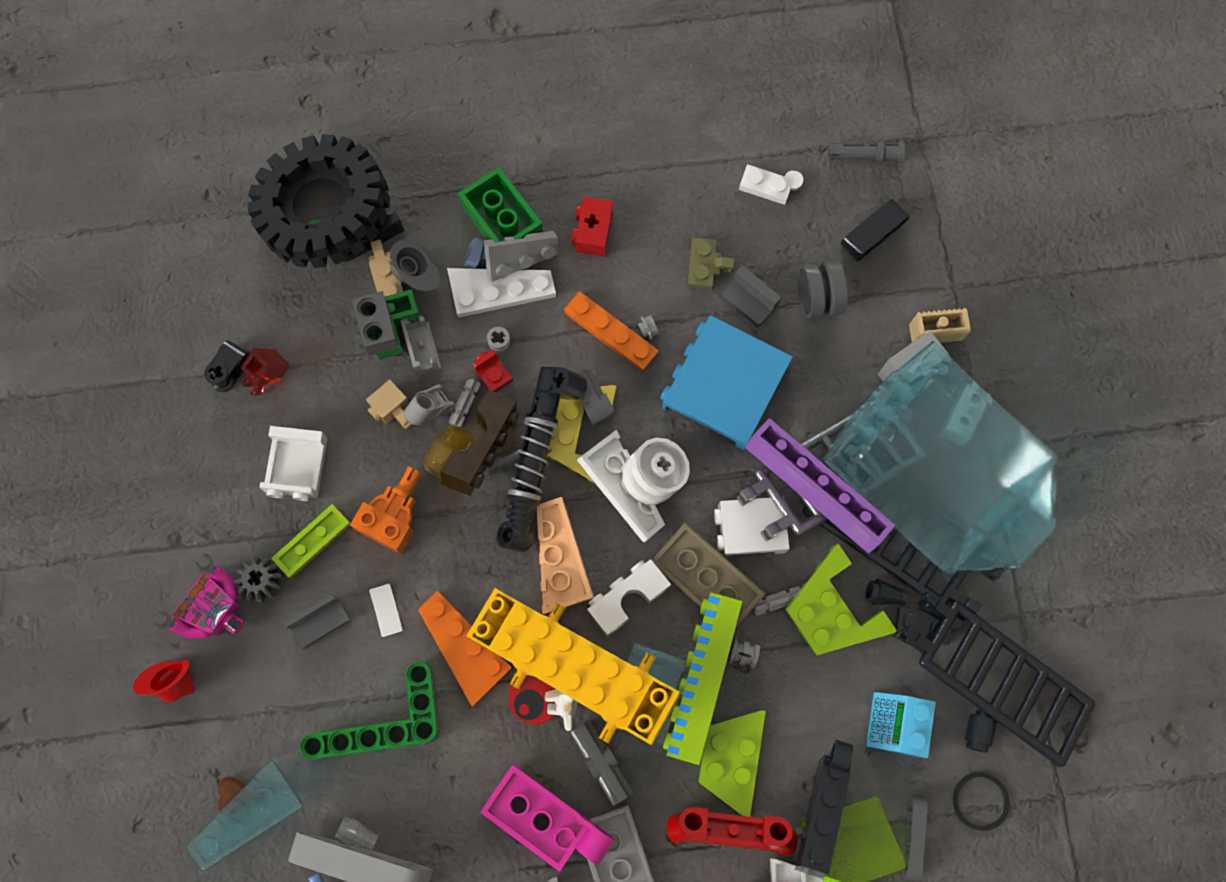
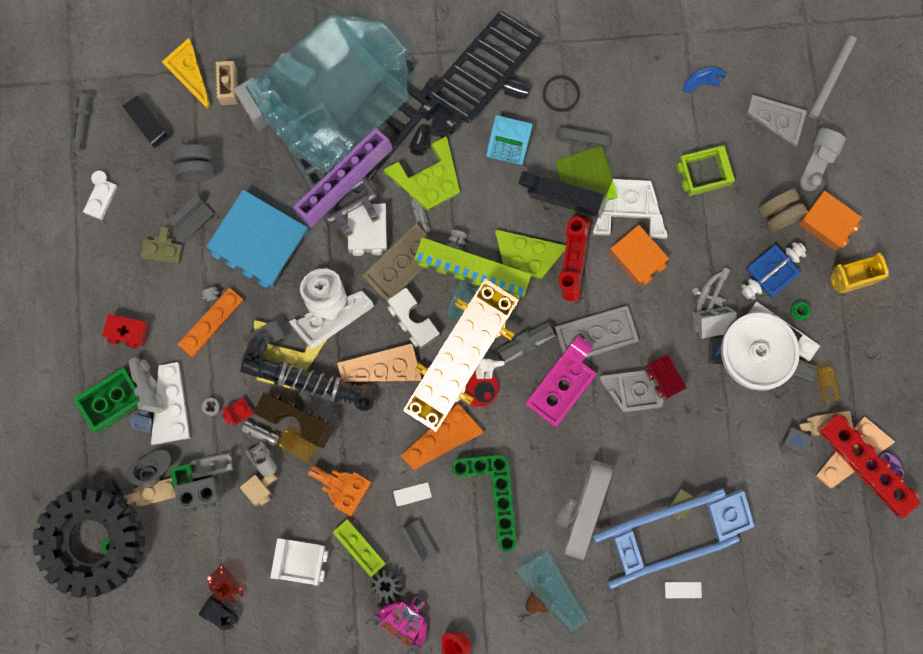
camera: 85 degrees left, 5 degrees up
none -> yellow wing [162,38,210,109]

